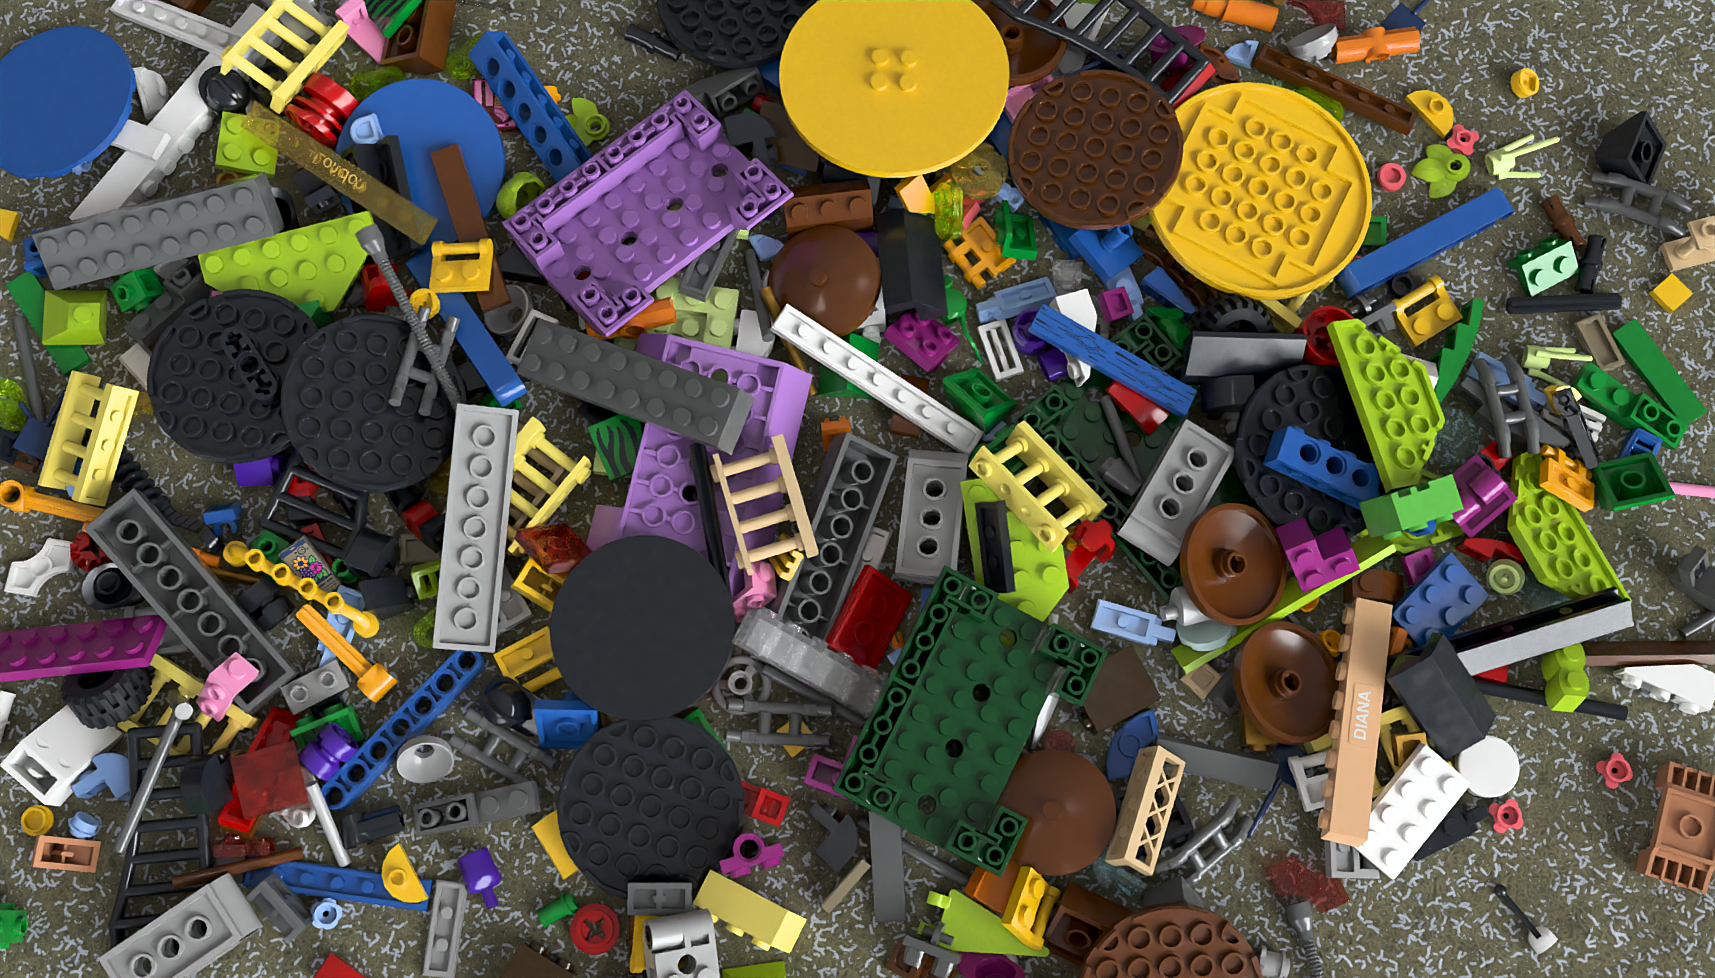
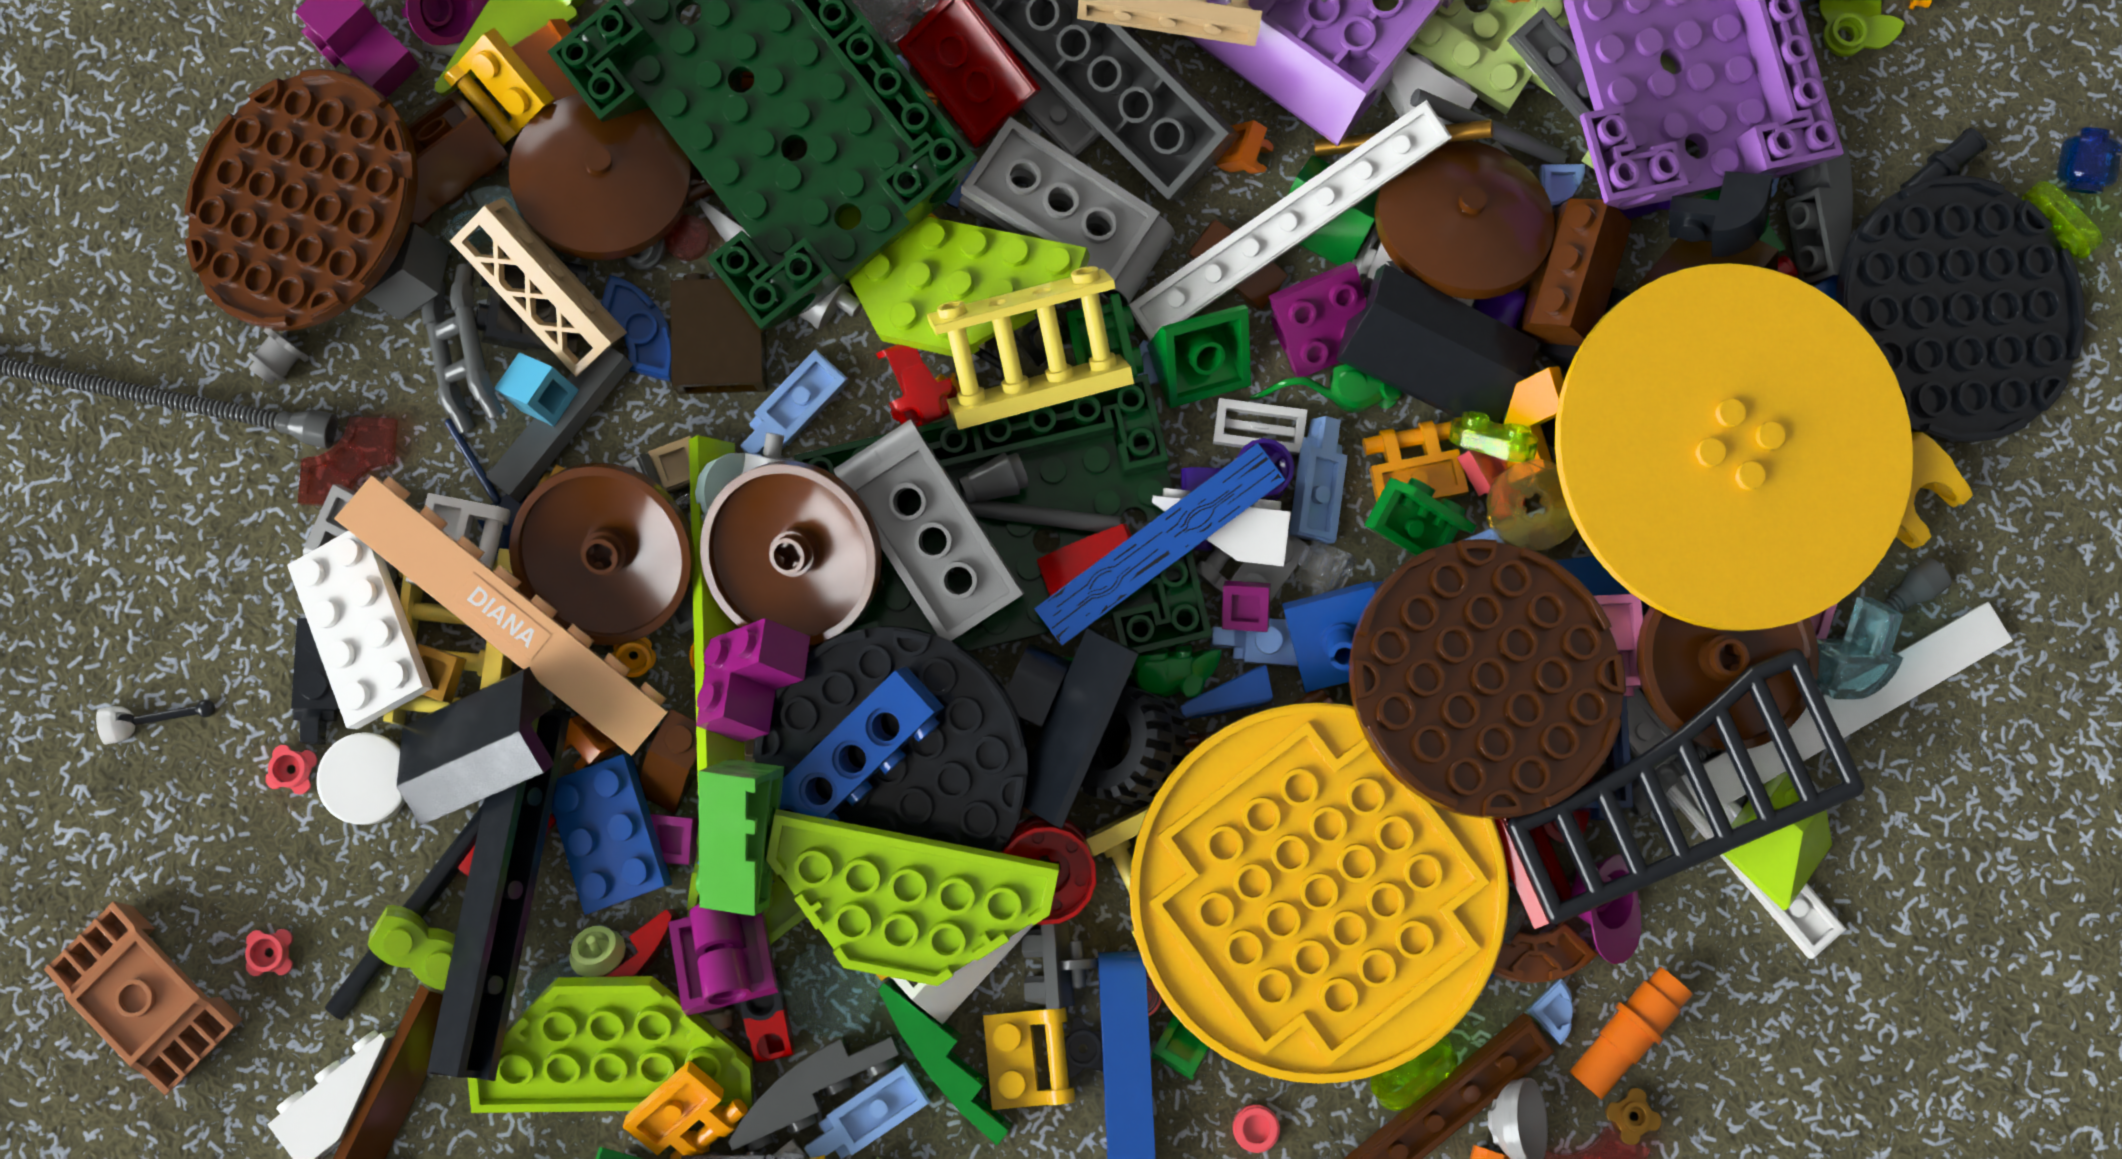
camera: 115 degrees right, 5 degrees up
black plate [975,500,1016,593] -> none
dark grey piece [1473,354,1540,458] -> none
none -> medium azure brick [495,352,579,427]

